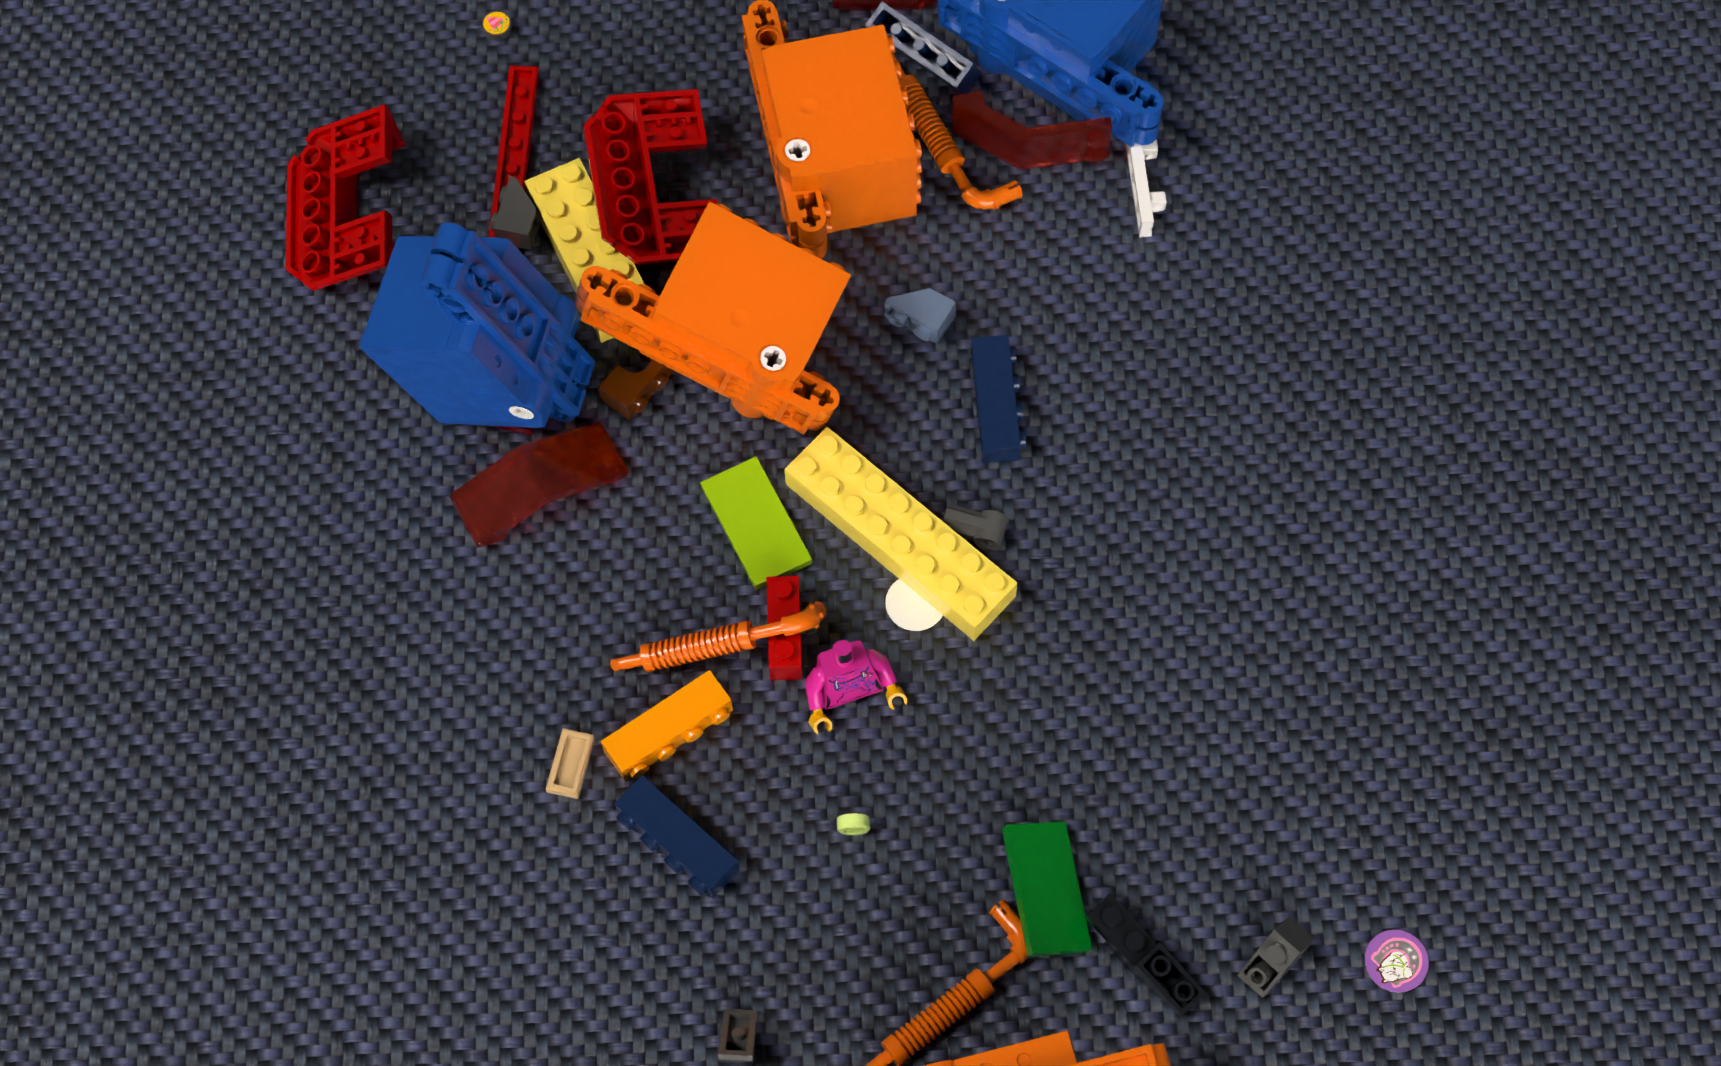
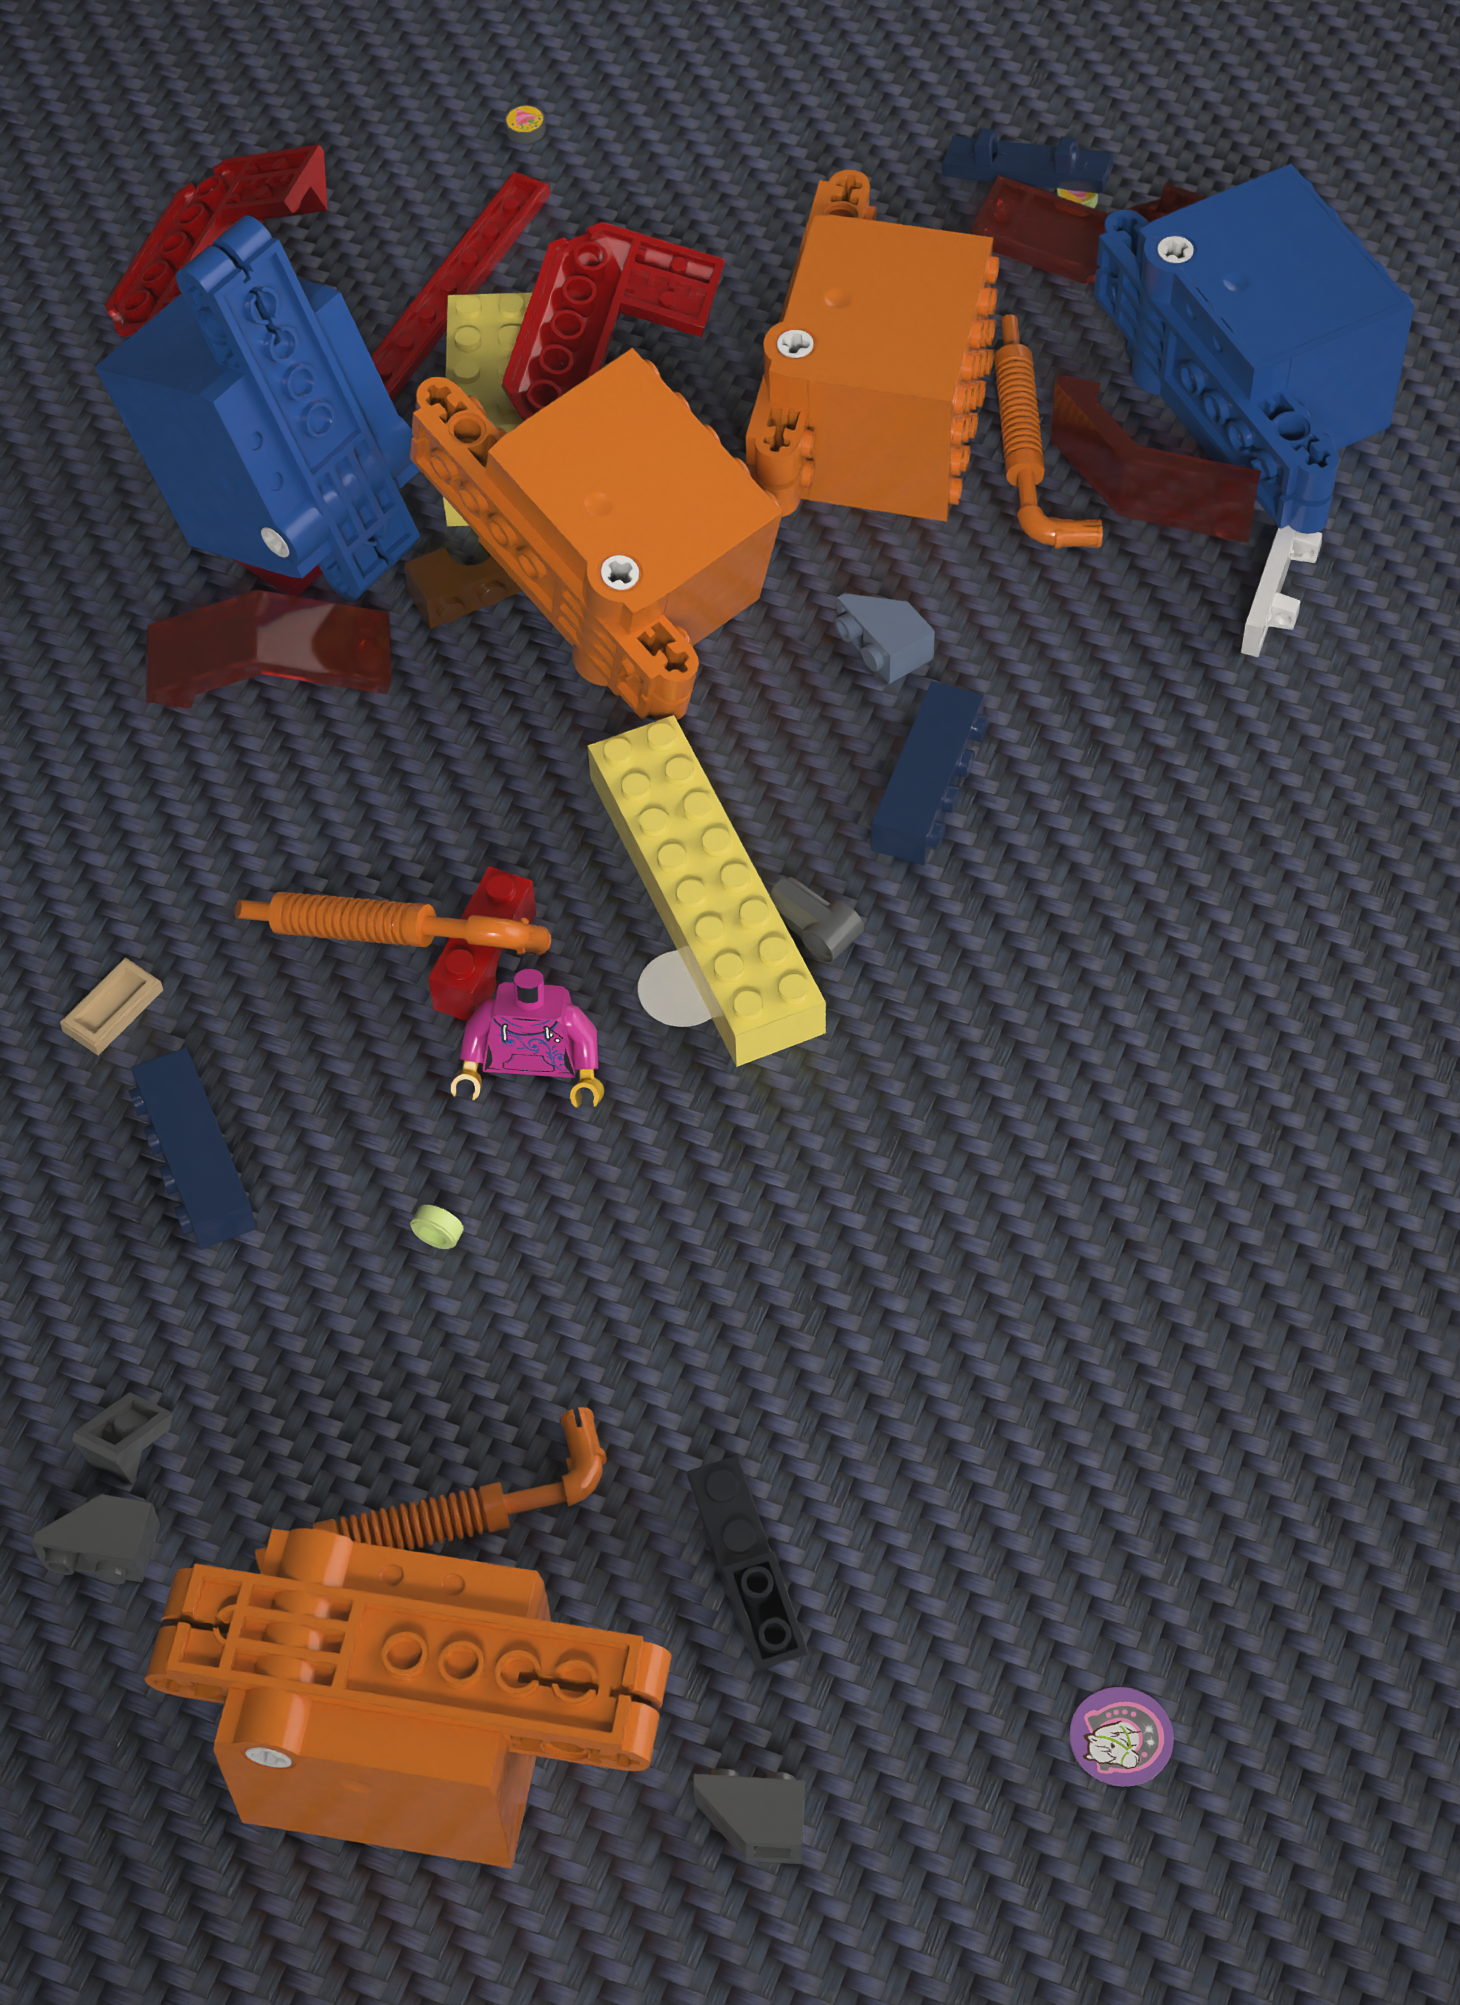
camera: 25 degrees right, 10 degrees down
dark grey slope [490,176,540,250] -> none
light orange brick [601,670,733,781] -> none
lime tile [700,456,812,590] -> none
brick [865,1,982,97] -> none
green tile [1002,821,1092,957] -> none
dark grey slope [1237,917,1315,998] -> none

